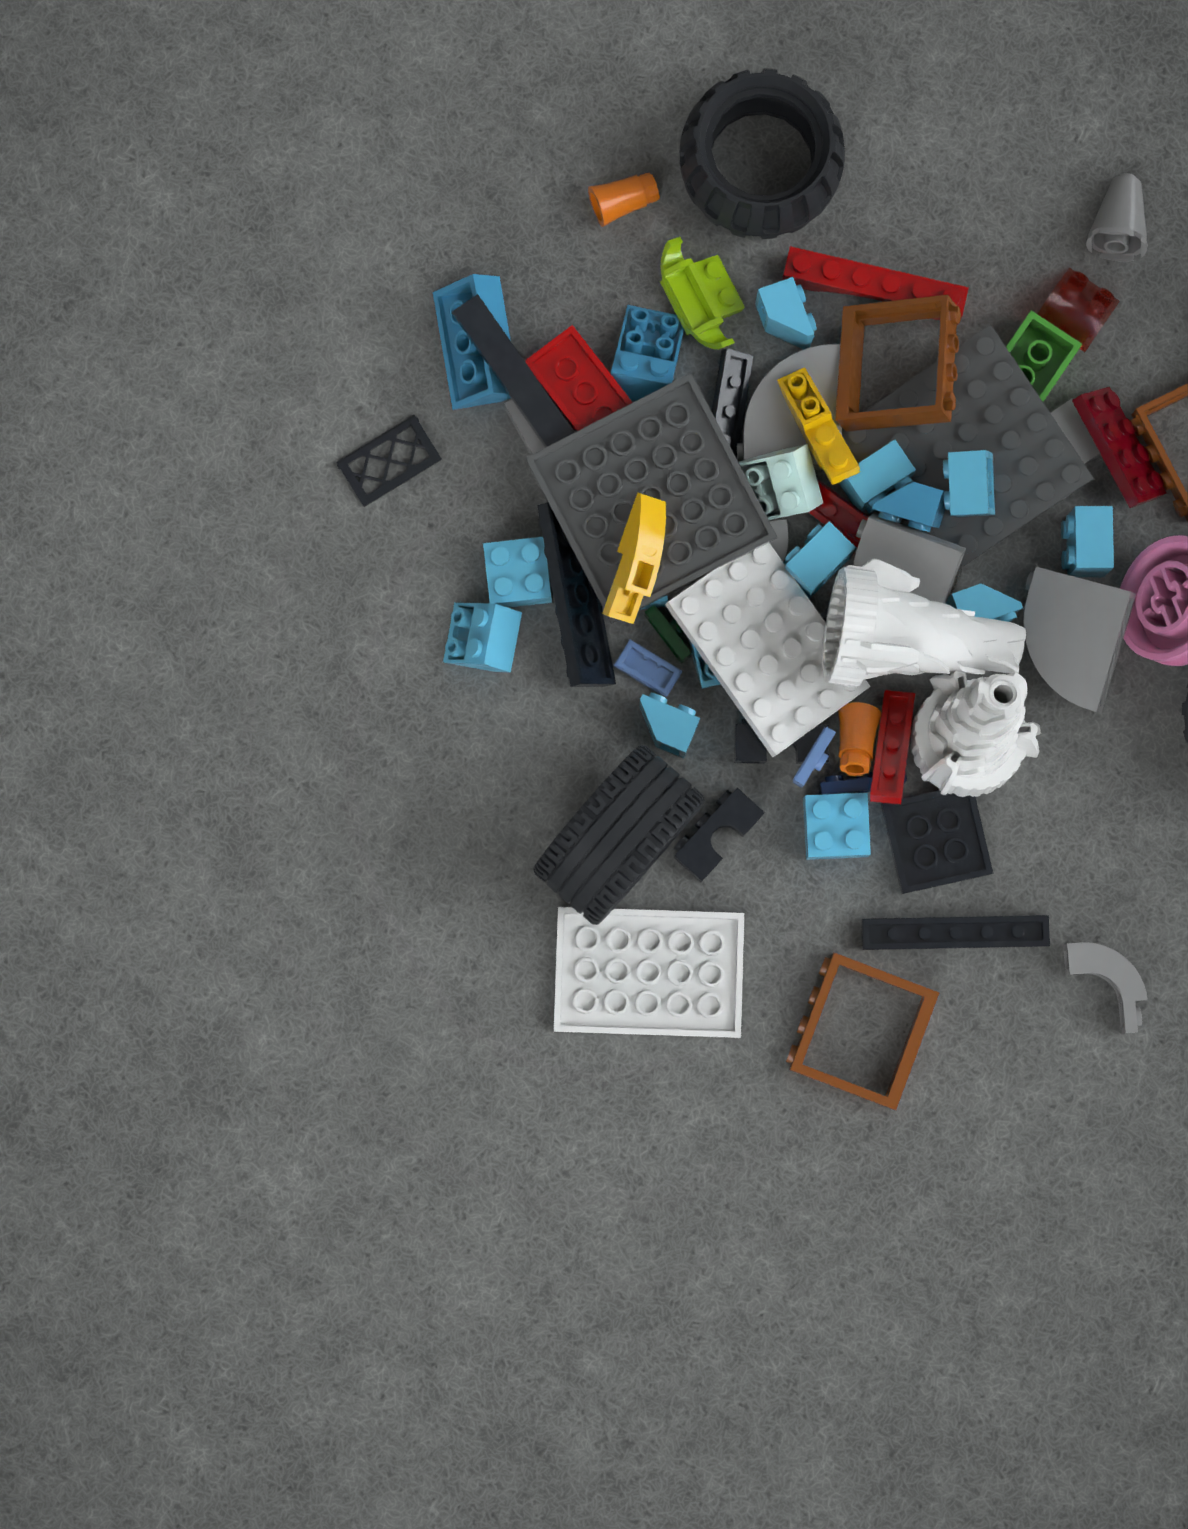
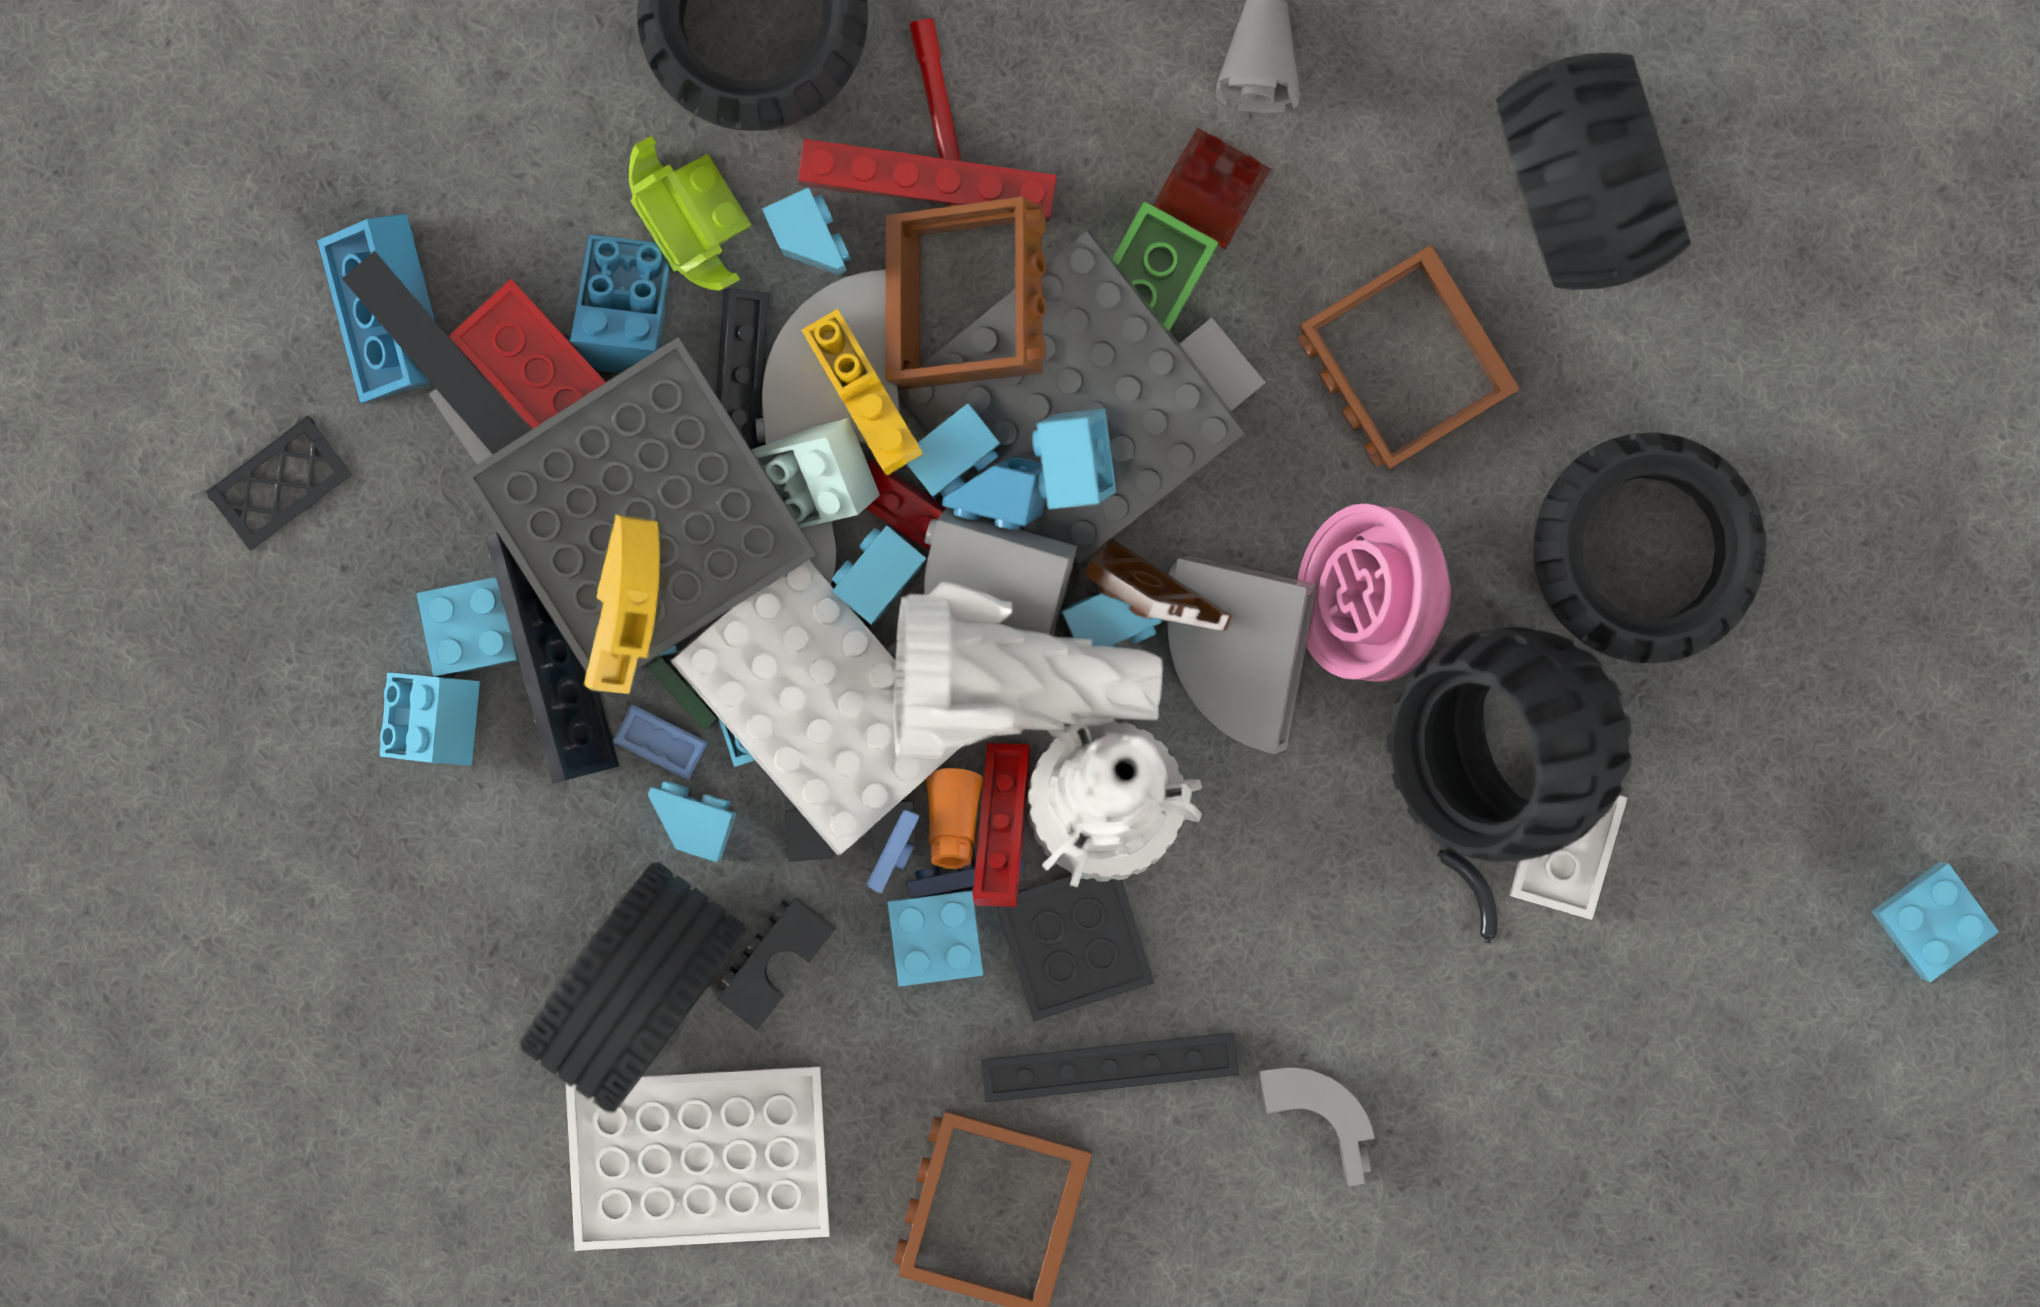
camera: 10 degrees left, 5 degrees up
orange plant [588,172,660,227] -> none
medium azure brick [1061,506,1114,577] -> none
dark red plate [1072,386,1167,508] -> none
none -> red piece [909,18,961,207]
none -> reddish brown wing [1085,539,1233,631]

